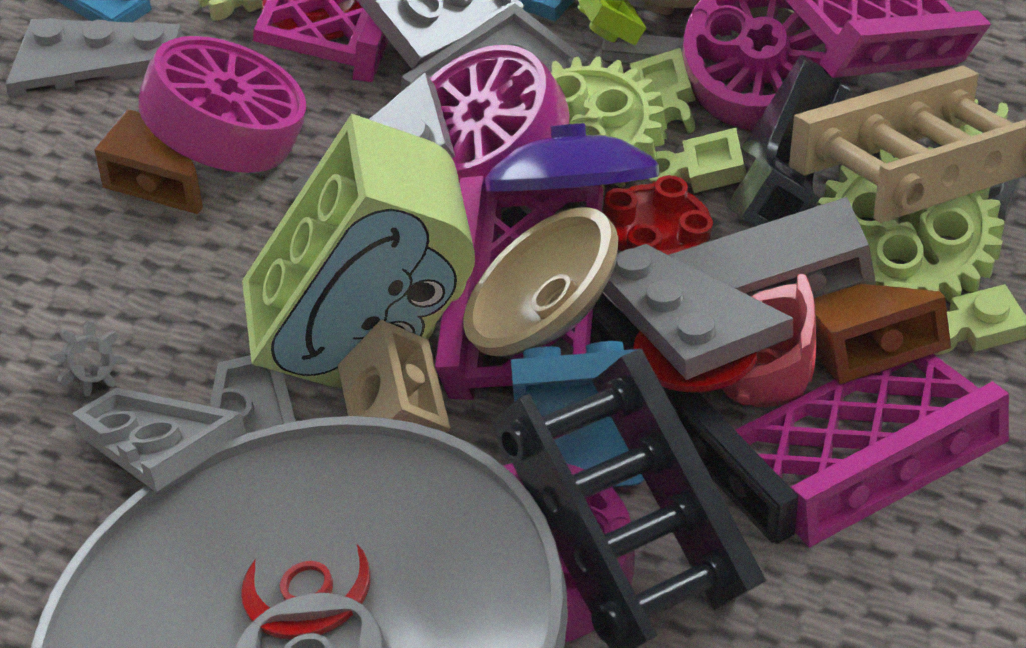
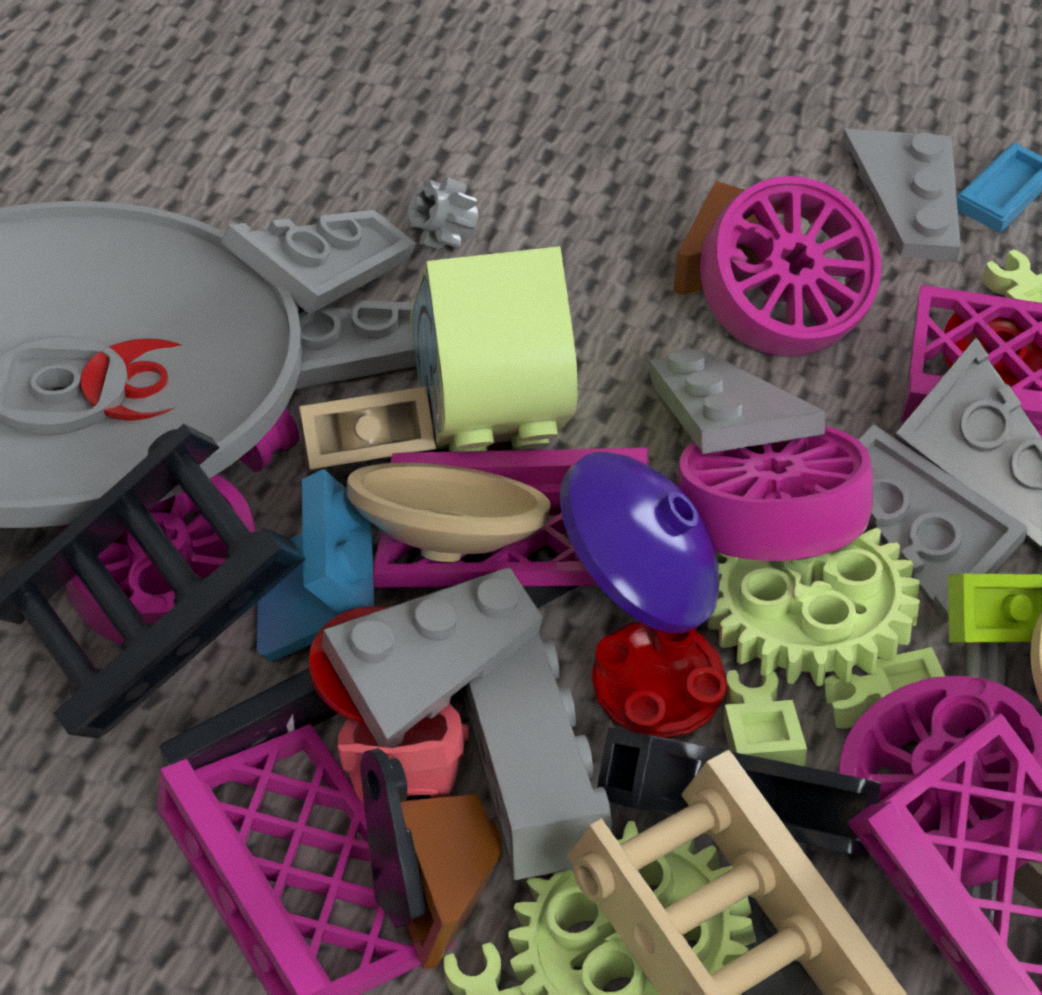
camera: 85 degrees right, 5 degrees up
none -> piece [360,748,426,928]

